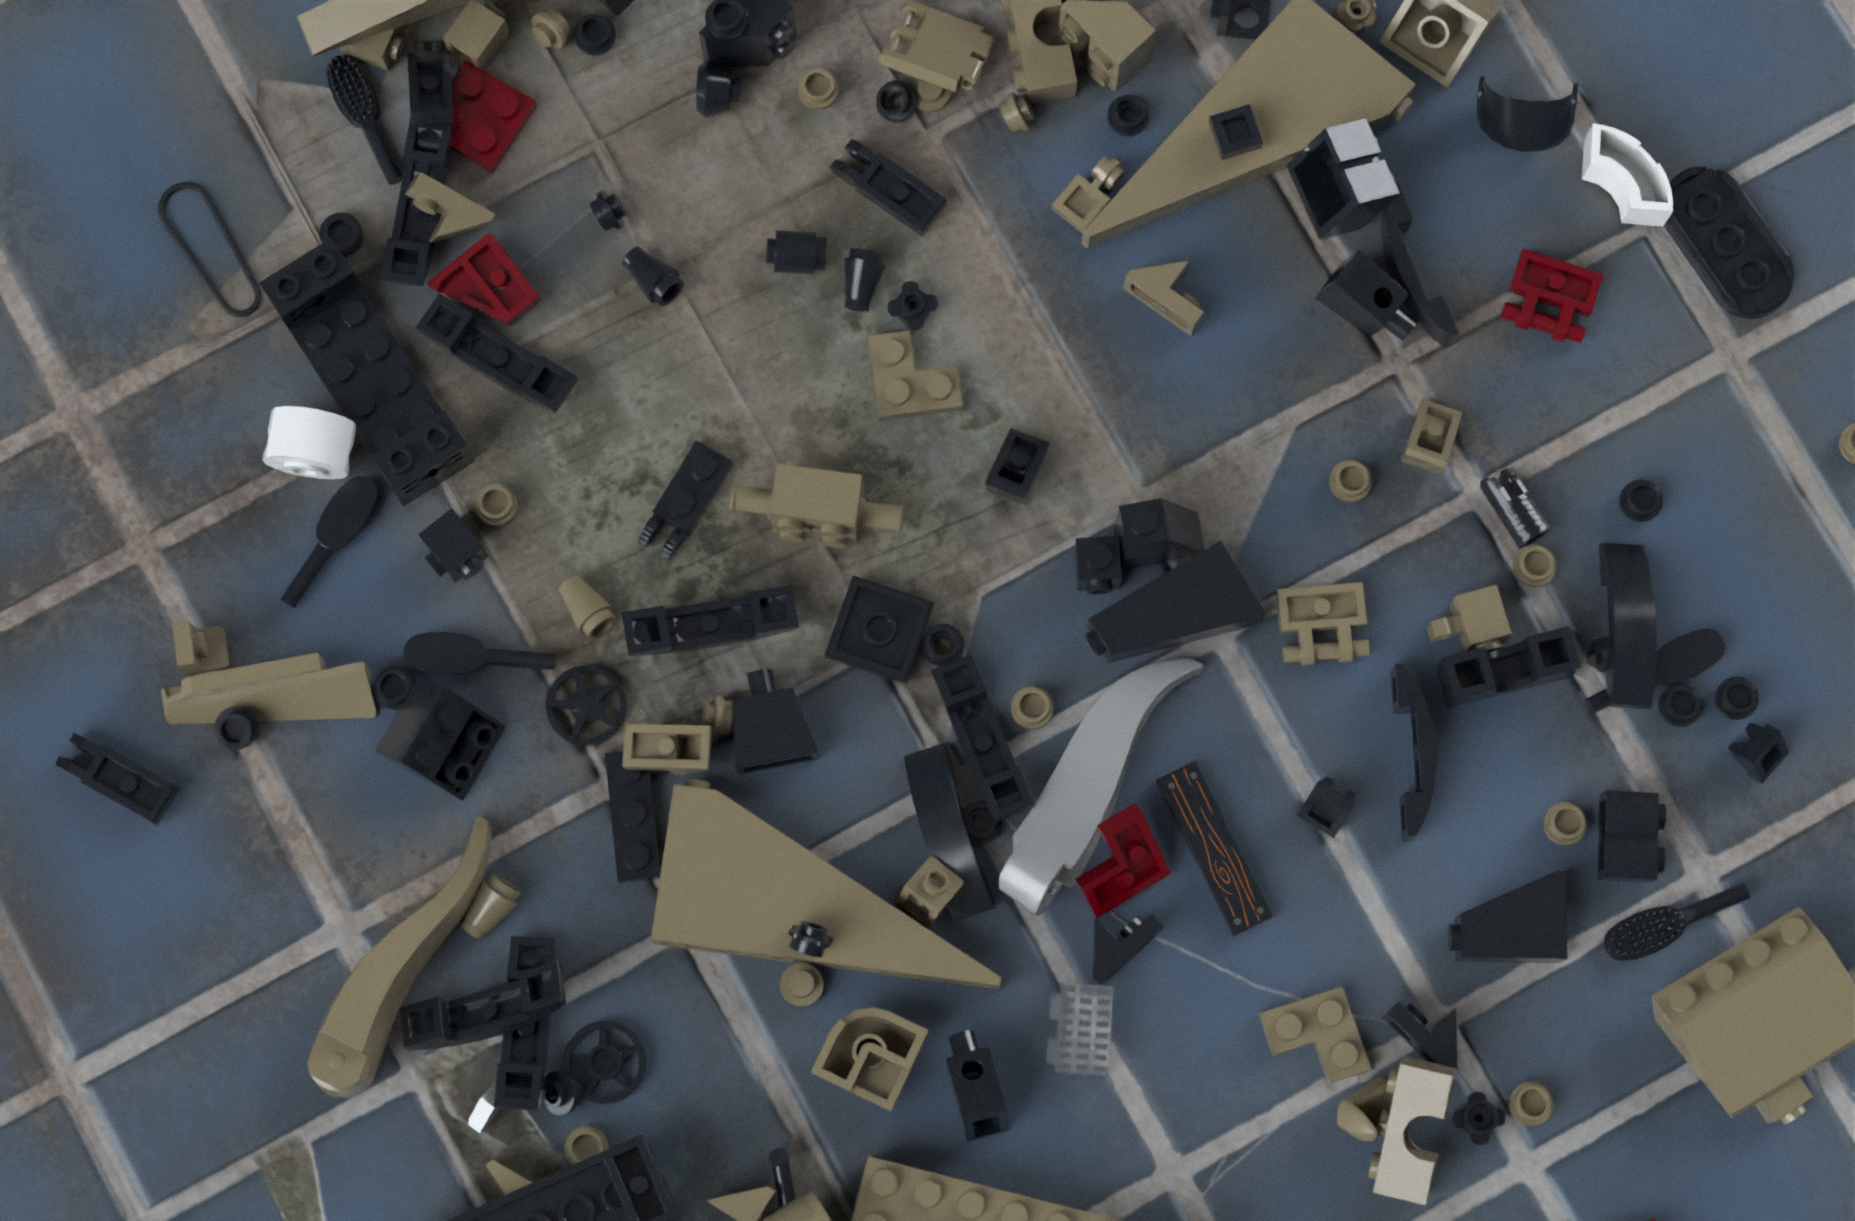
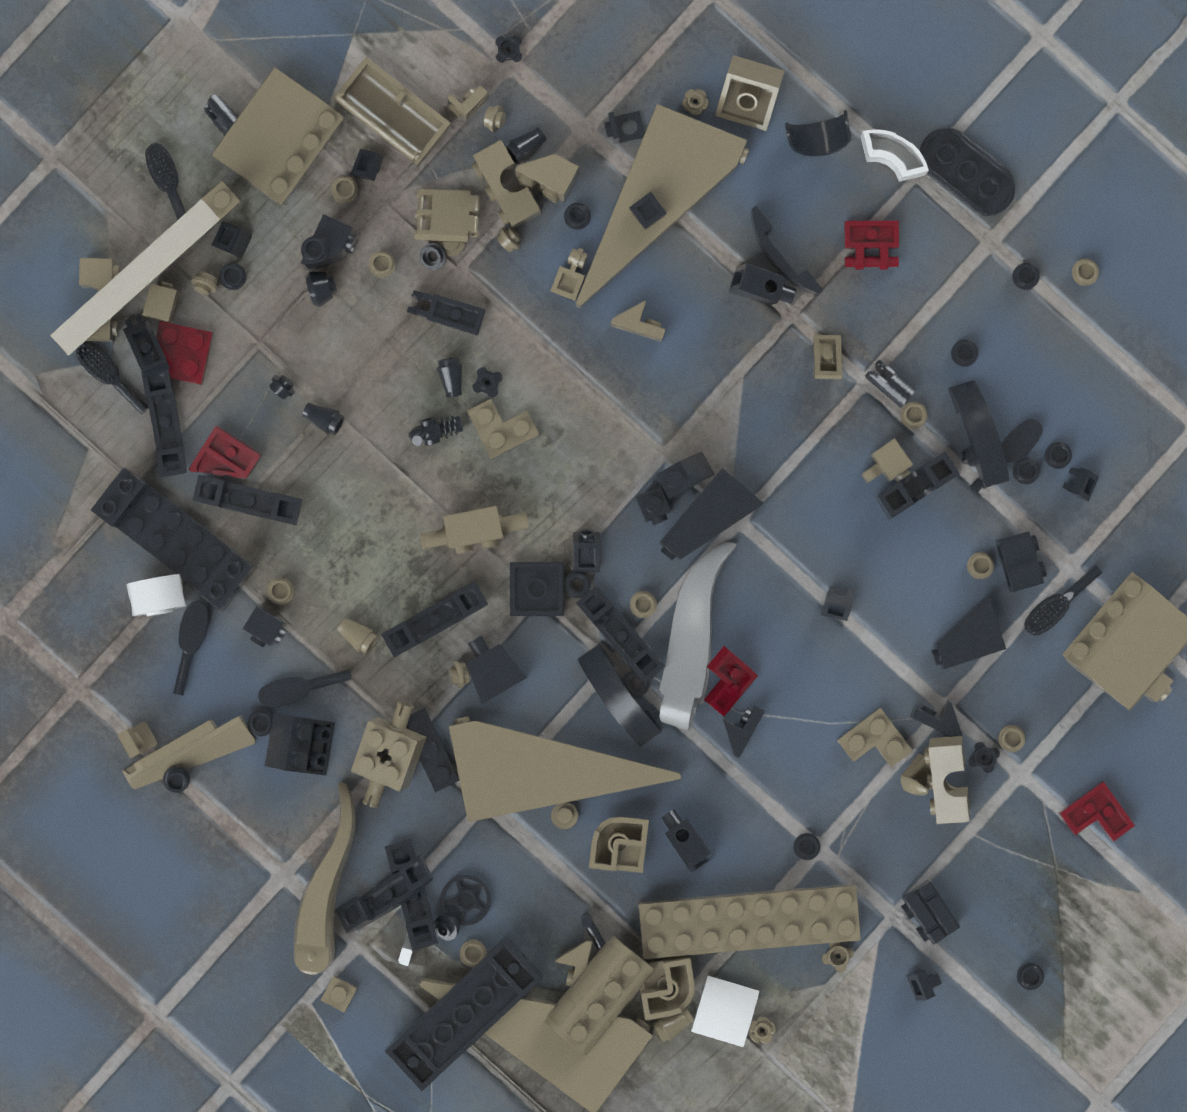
camera: 15 degrees left, 10 degrees up
black hinge [55,733,180,826] -> none
black piece [158,182,261,317] -> none
black tile [319,213,364,257] -> none
dark tan slope [405,172,495,244] -> none
dark tan cone [461,873,521,941] -> none
black wheel [546,665,627,746] -> none
dark tan slope [622,724,712,776] -> none
black hinge [638,440,733,561] -> none
black brick [766,230,827,274] -> none
black plate [788,921,834,957] -> none
dark tan bracket [894,856,963,930] -> none
black slope [985,428,1050,505] -> none
clear brick [1046,983,1114,1078] -> none
black tile [1156,761,1273,937] -> none
dark tan plate [1276,582,1370,666] -> none
black piece [1286,118,1400,240] -> none
dark tan plate [1329,460,1372,503] -> none
black slope [1390,664,1437,842] -> none
none -> dark tan plate [321,975,358,1013]
none -> dark tan brick [351,701,427,808]
none -> black piece [408,416,463,446]
none -> black bracket [573,529,600,573]
none -> black plate [793,833,821,860]
none -> black plate [1012,263,1040,290]

